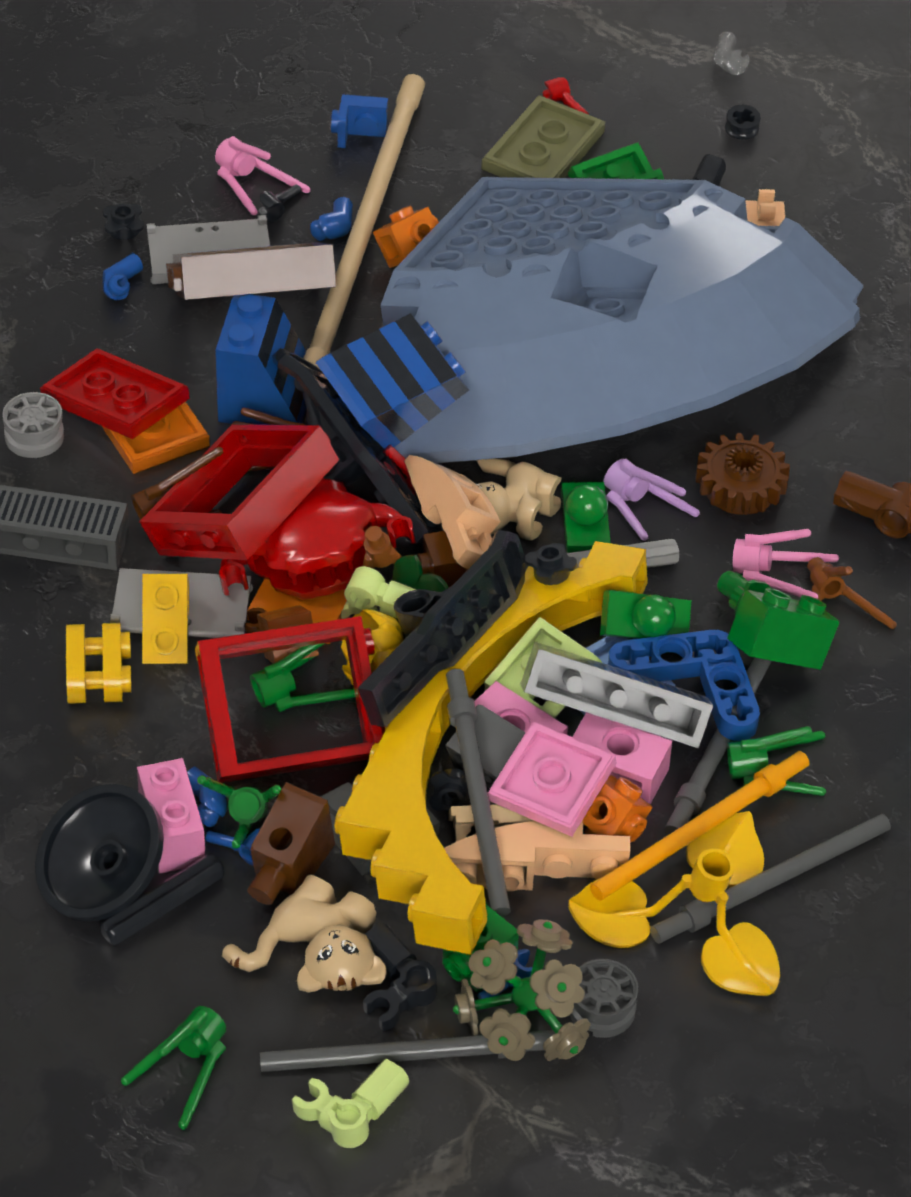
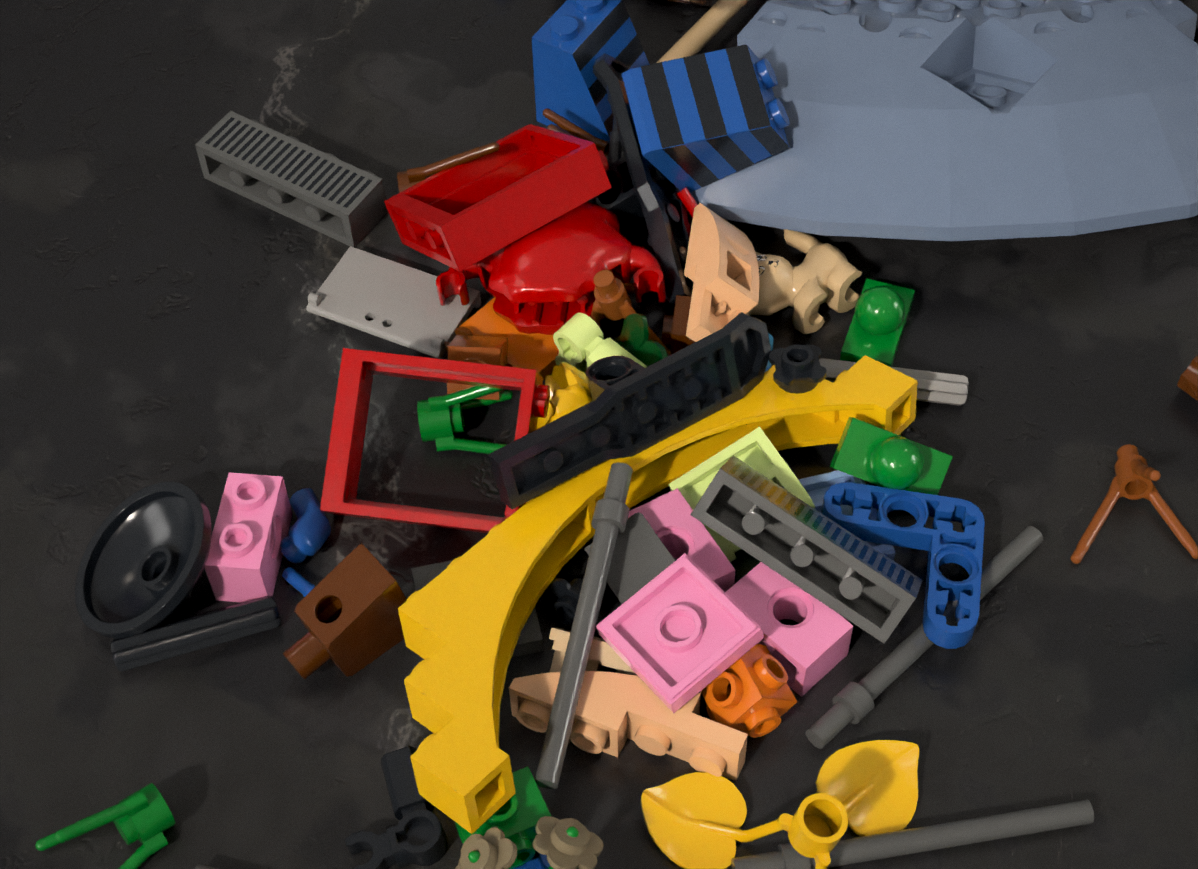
camera: 25 degrees right, 5 degrees up
light grey wheel [2,392,64,458] -> none
red tile [40,348,190,440] -> none
yellow brick [66,623,131,704] -> none
orange tile [102,402,210,474] -> none
yellow plate [142,574,189,664] -> none
green plant [197,775,281,849] -> none
tan animal [222,875,387,993] -> none
light orange bar [590,751,809,901] -> none
lavender plant [604,459,700,541] -> none
reddish brown gear [695,433,790,515] -> none
green brick [717,571,840,670] -> none
green plant [727,726,826,796] -> none
bright pink plant [733,529,839,599] -> none

